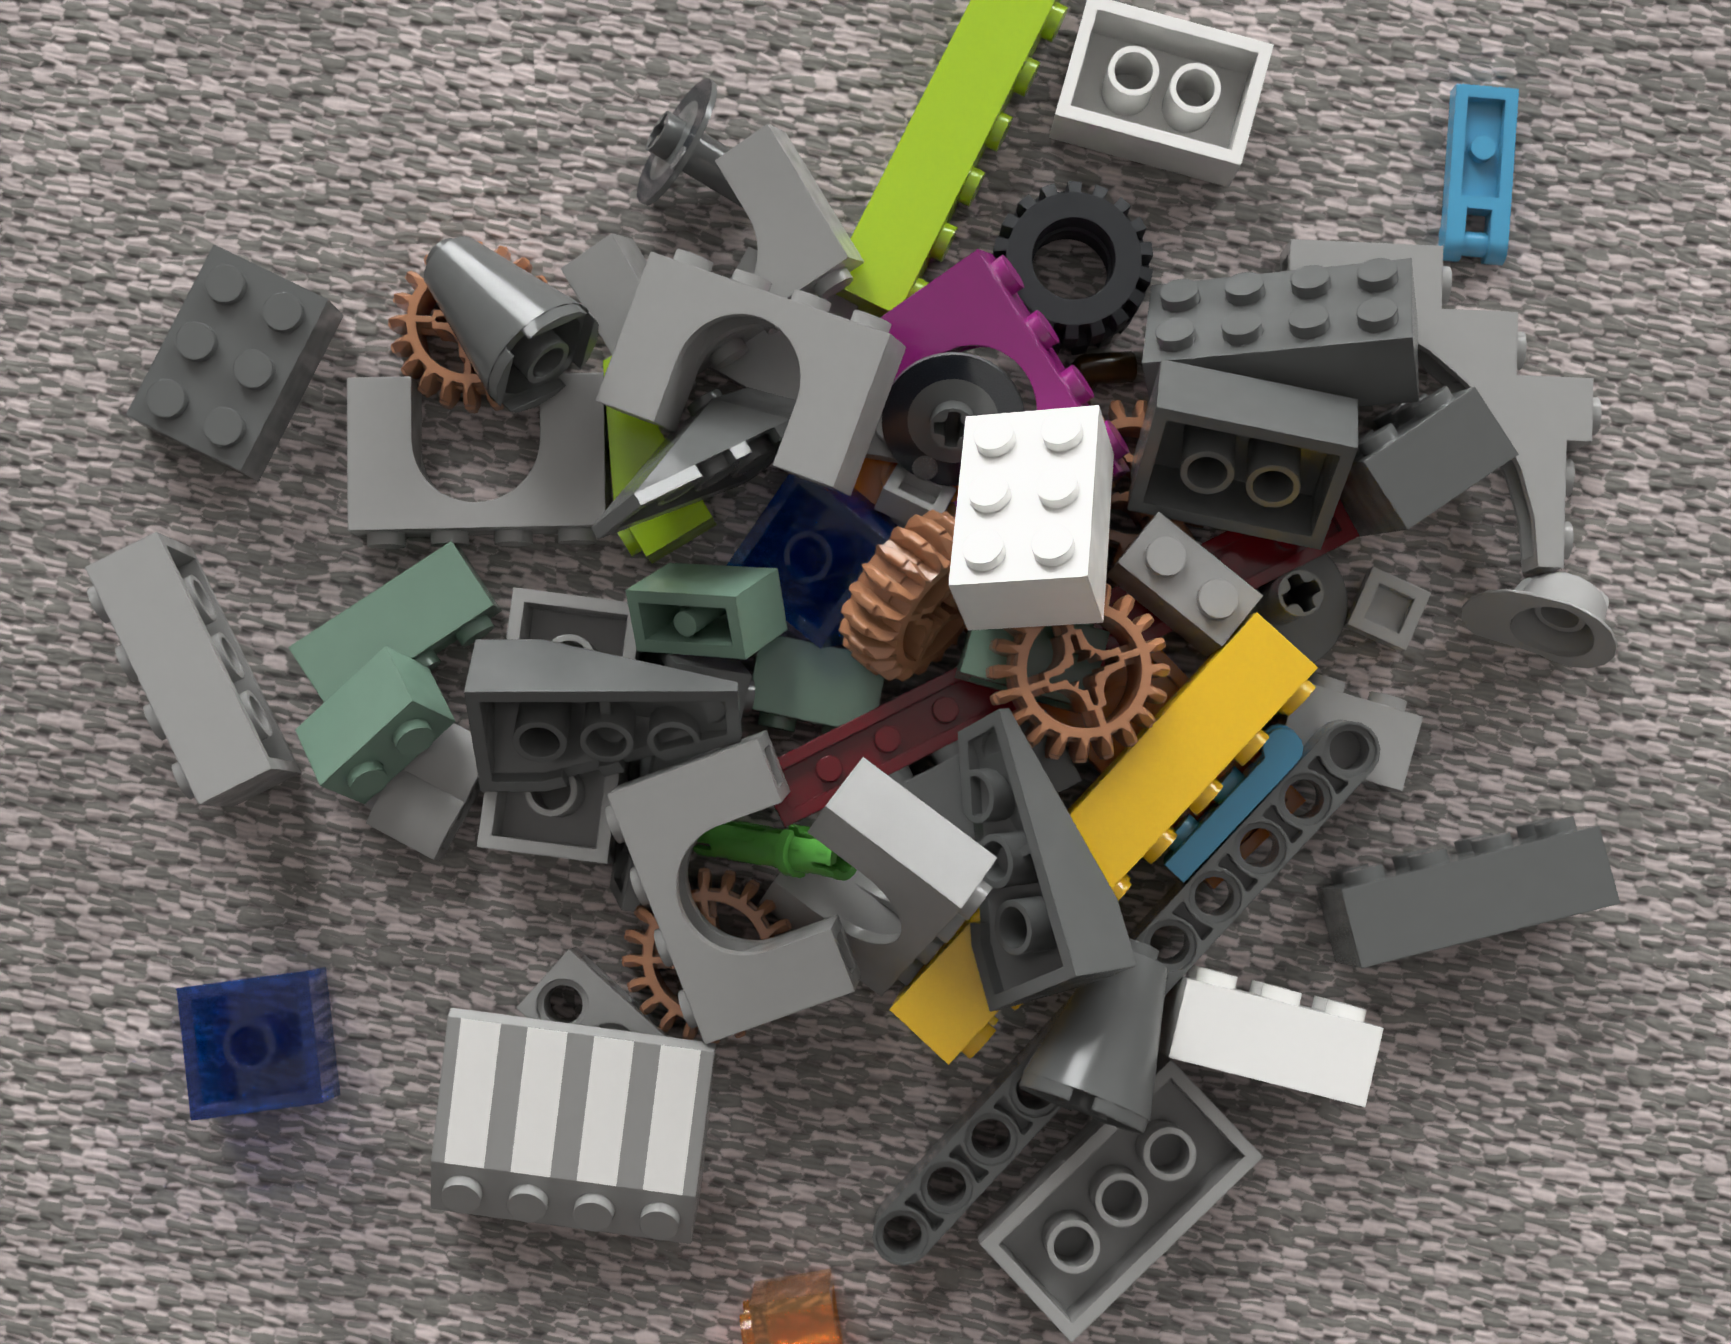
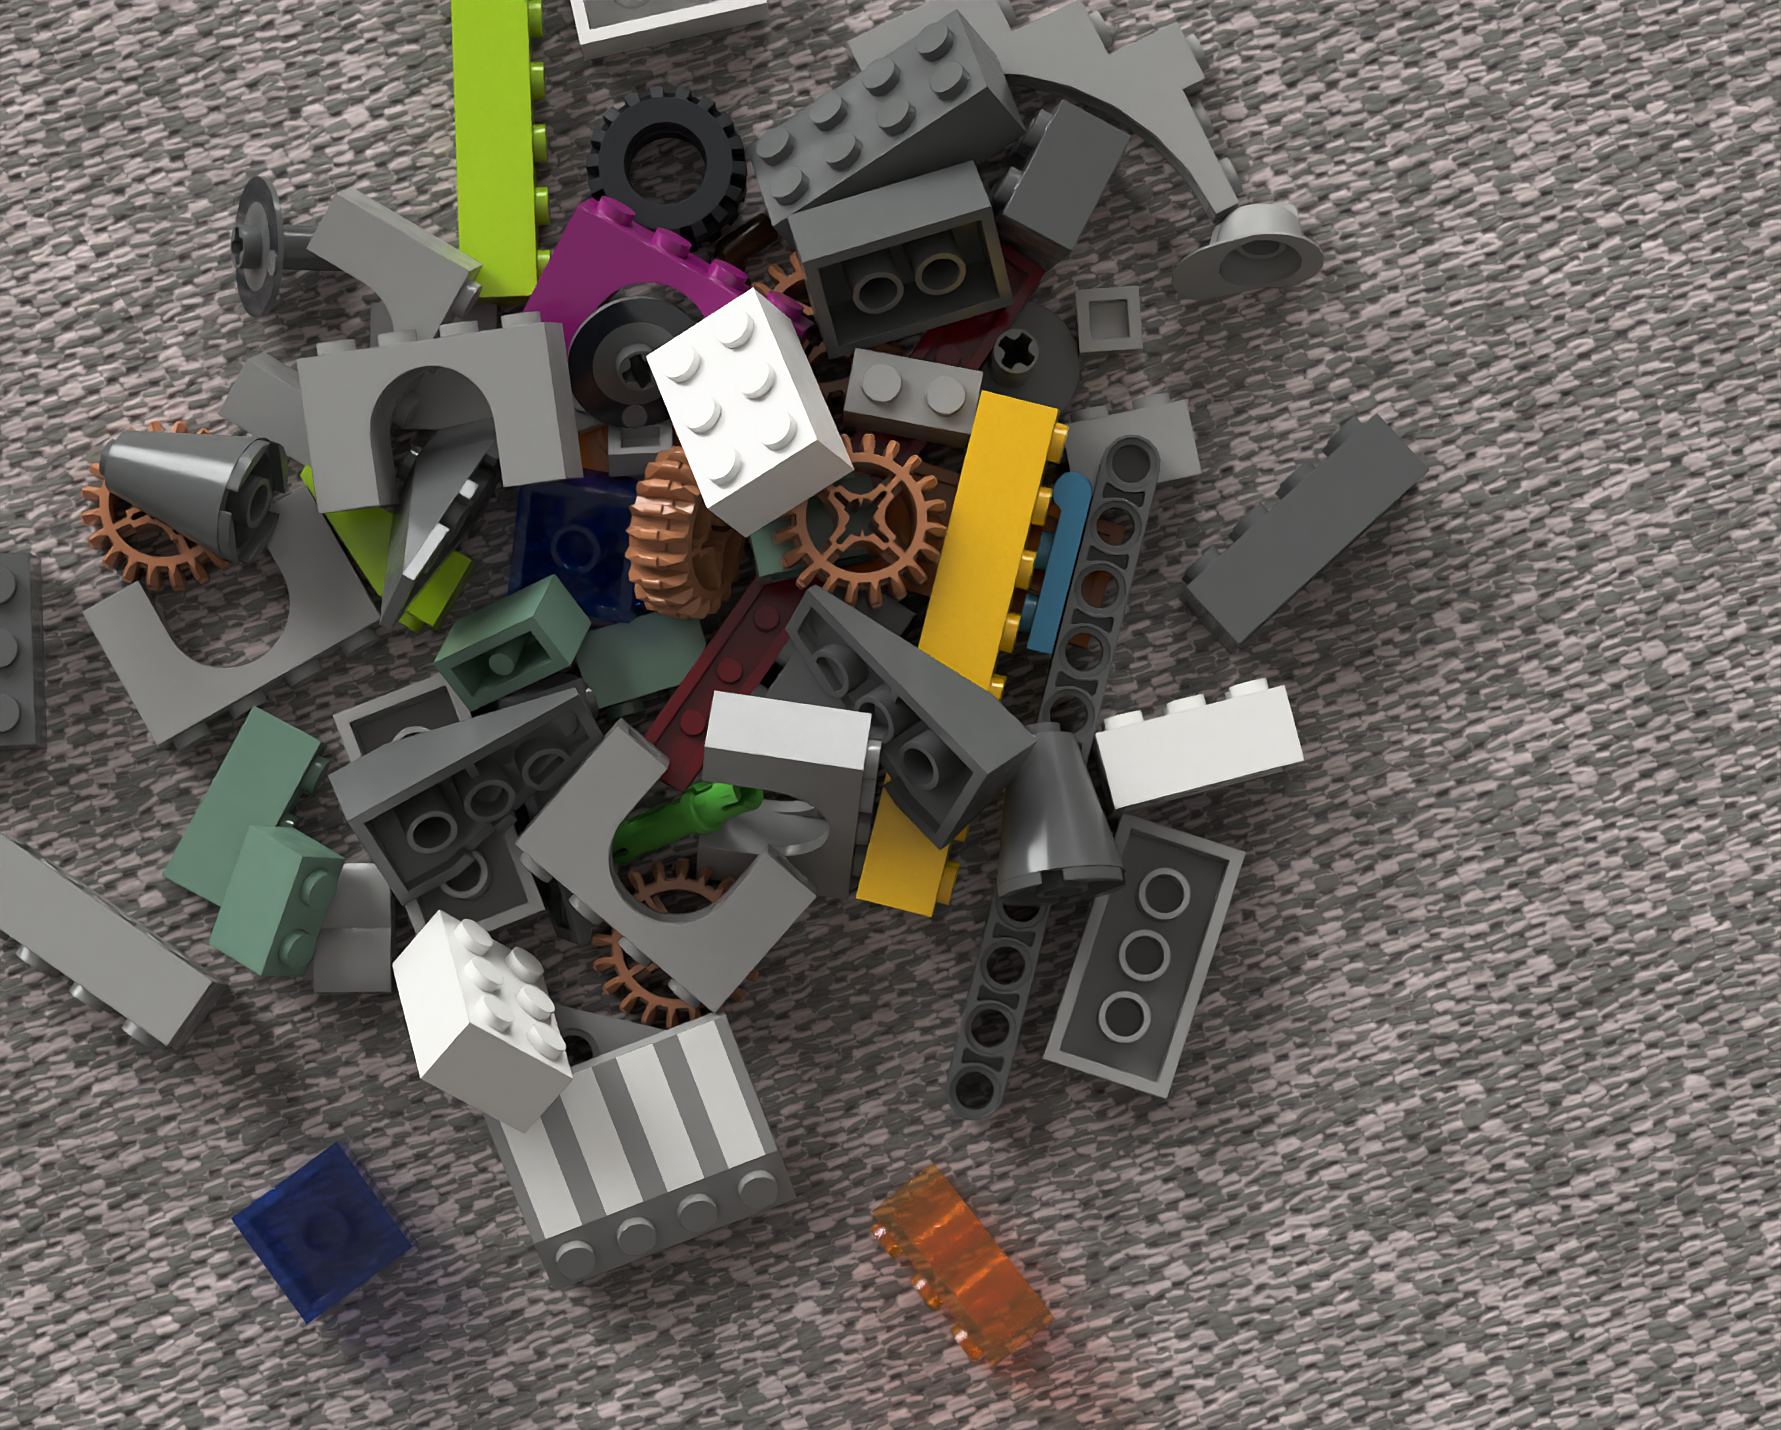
camera: 25 degrees left, 0 degrees up
none -> white brick [392,909,573,1134]

